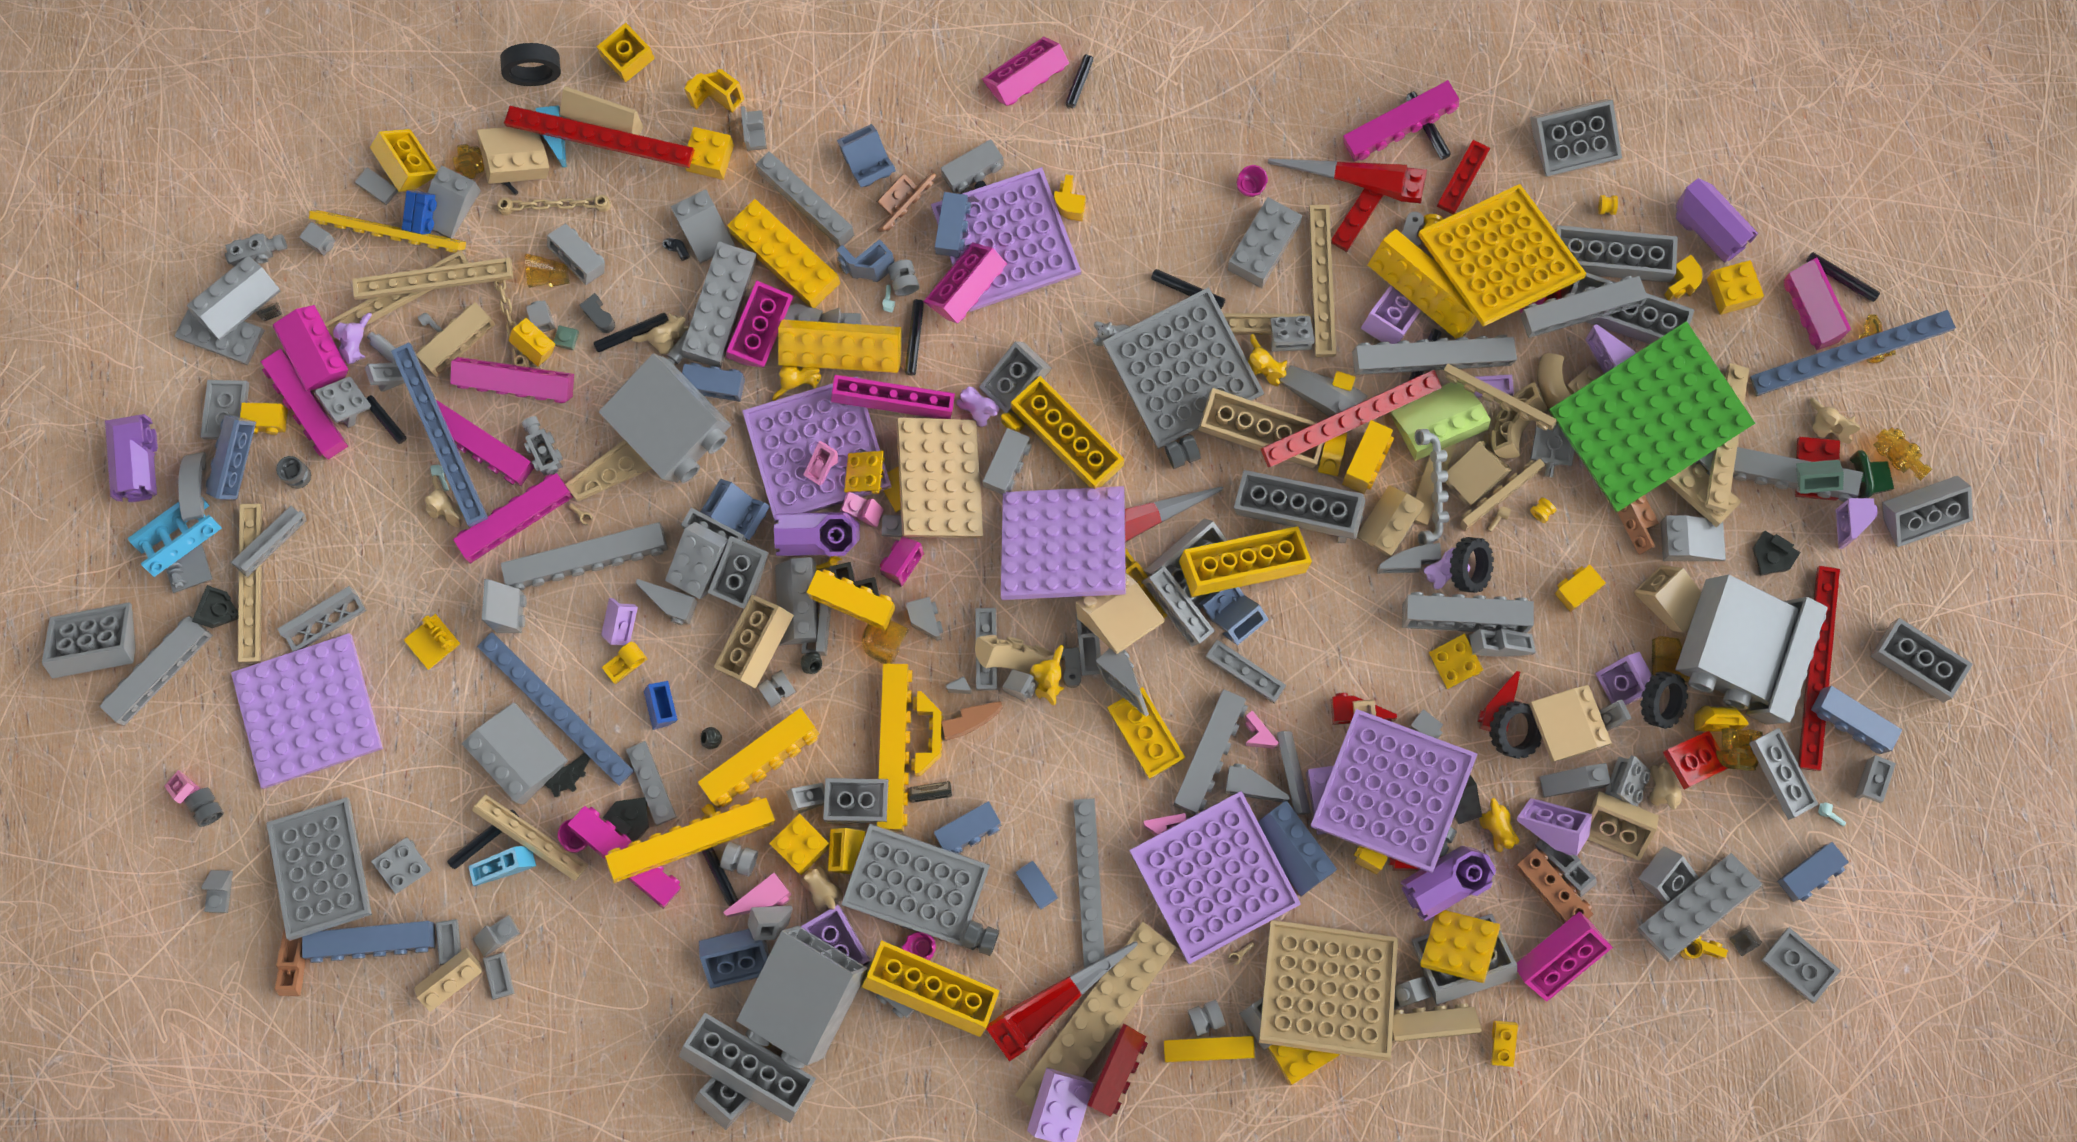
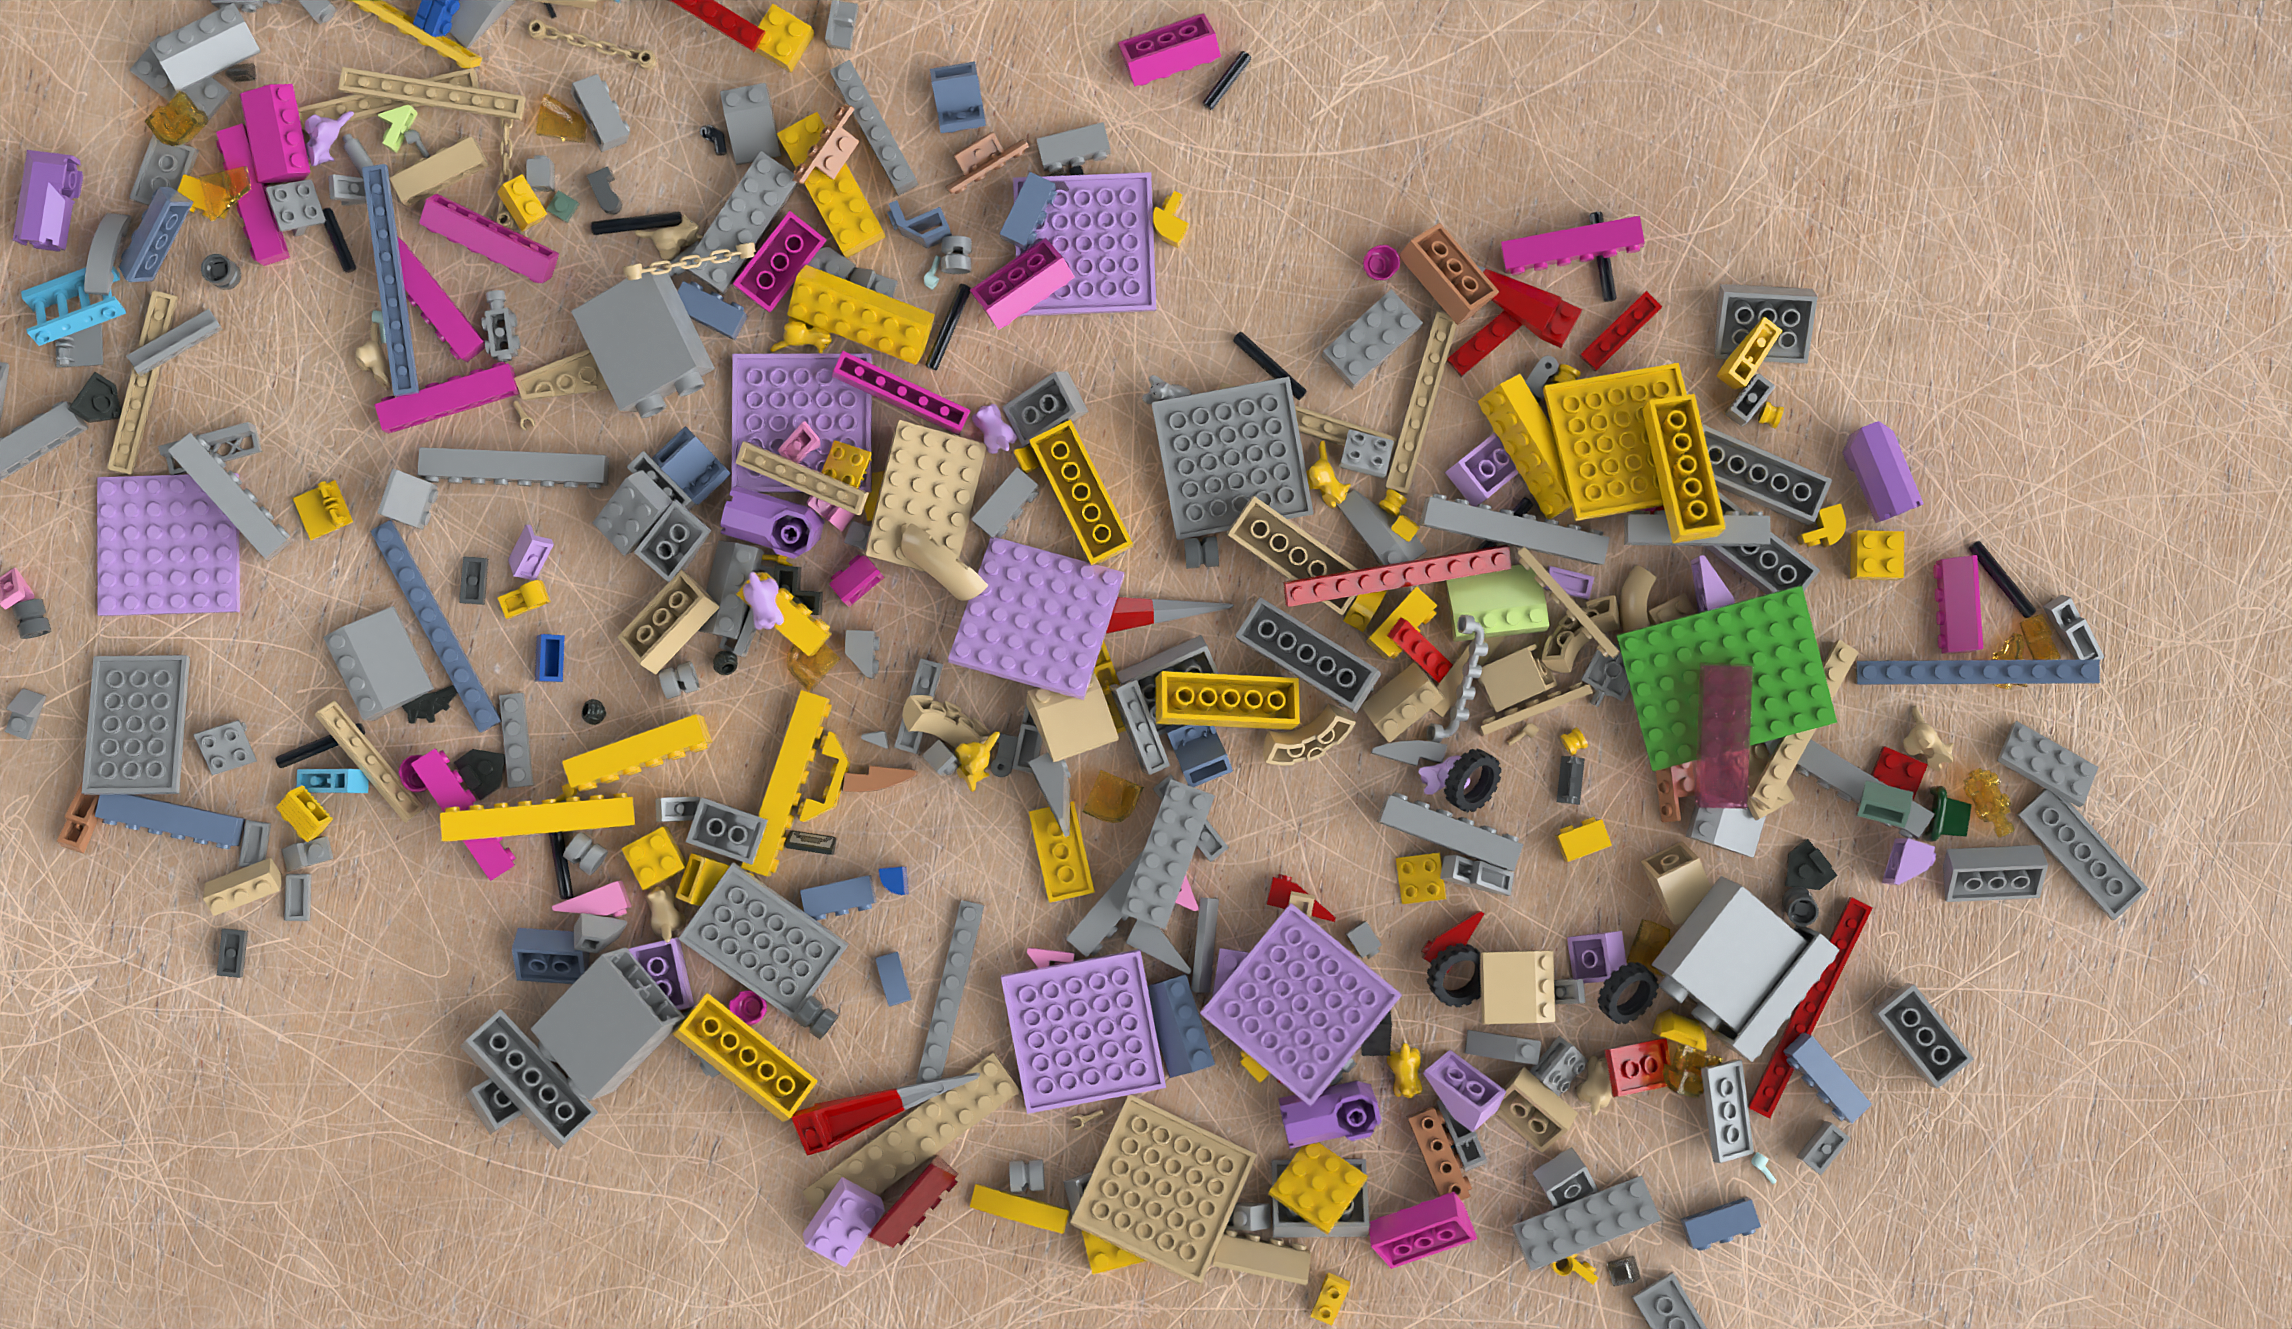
camera: 15 degrees right, 10 degrees up
light grey slope [636,579,698,625] -> none
none -> clear yellow brick [145,91,209,146]
none -> light grey brick [167,433,291,561]
none -> clear yellow slope [199,166,251,221]
none -> dark grey plate [216,928,248,978]
none -> yellow brick [275,785,333,842]
none -> yellowish green slope [377,105,418,153]
none -> dark grey plate [459,557,489,605]
none -> tan piece [623,242,756,281]
none -> tan plate [735,441,869,515]
none -> lavender animal [743,572,784,630]
none -> bracket [792,105,860,184]
none -> blue brick [879,866,909,895]
none -> tan brick [901,523,988,601]
none -> clear yellow brick [1082,770,1144,823]
none -> light grey brick [1121,779,1215,929]
none -> tan brick [1263,703,1356,766]
none -> yellow wheel [1378,488,1408,517]
none -> red plate [1387,617,1453,683]
none -> nougat slope [1399,223,1499,325]
none -> dark grey hinge [1556,756,1585,805]
none -> yellow brick [1642,394,1726,543]
none -> clear pink brick [1695,663,1753,809]
none -> yellow slope [1716,317,1782,390]
none -> light grey brick [1725,374,1775,427]
none -> dark grey wheel [1782,887,1819,926]
none -> light grey plate [1997,721,2099,808]
none -> light grey plate [2016,788,2149,920]
none -> clear yellow slope [2020,614,2061,660]
none -> light grey slope [2043,595,2104,660]

